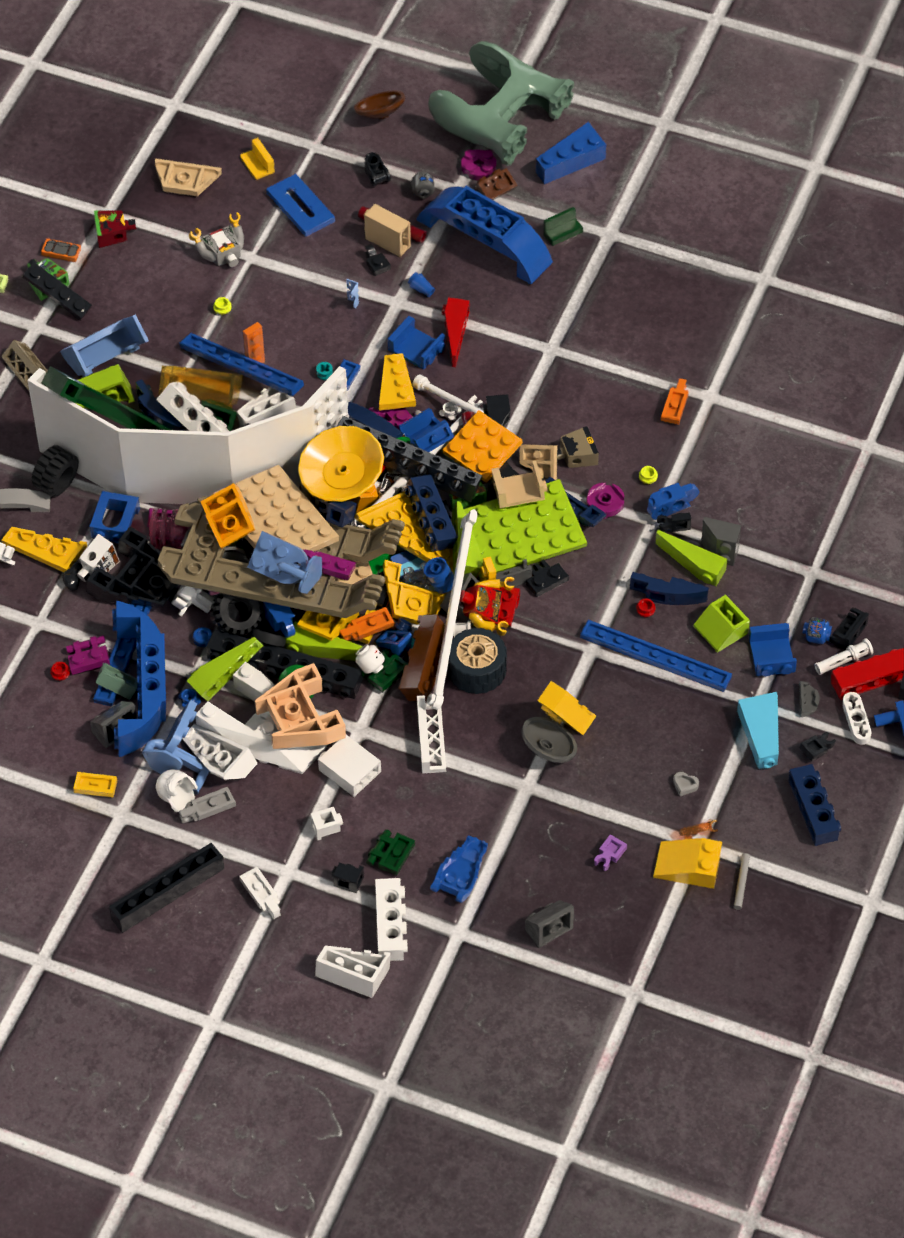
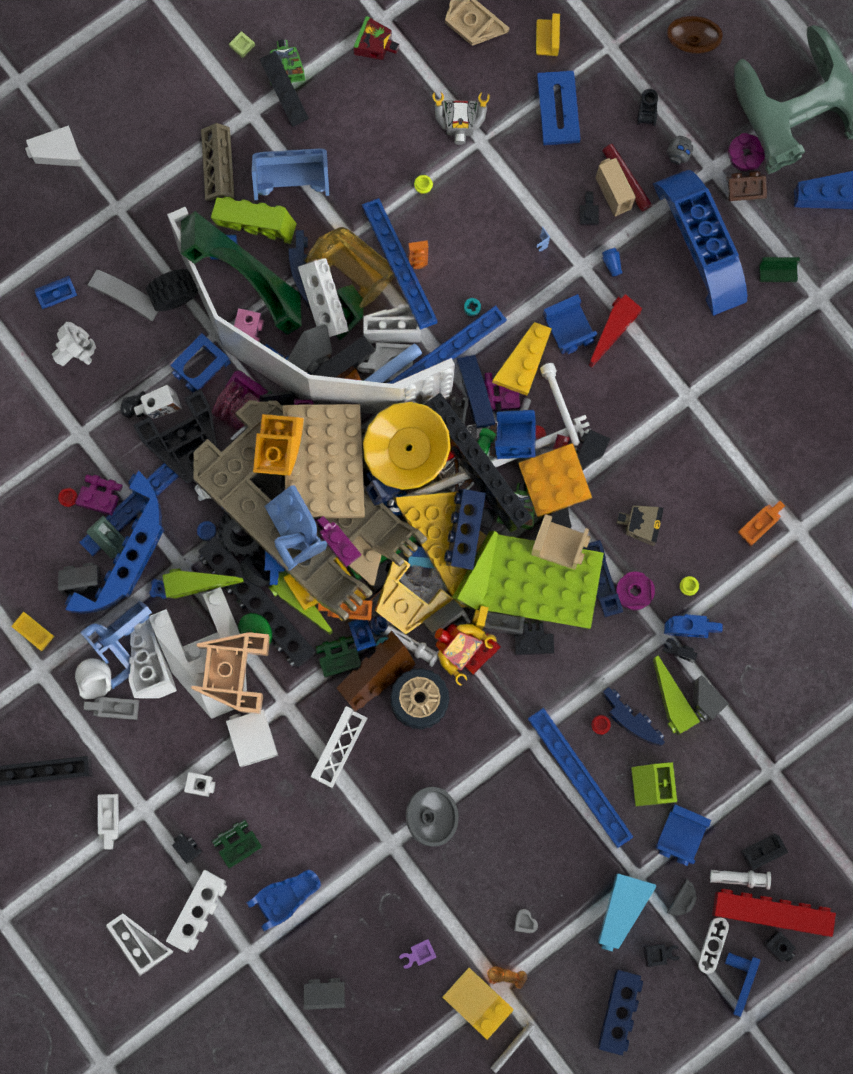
camera: 25 degrees right, 25 degrees up
yellow wing [1,527,87,572] -> none
tile [41,239,81,262] -> none
white head [355,644,385,674] -> none
blue wheel [424,557,454,593] -> none
white hinge [427,509,477,710] -> none
white plate [439,402,461,421] -> none
tan wing [520,444,557,480] -> none
yellow wedge [537,681,596,735] -> none
blue head [802,617,832,644] -> none

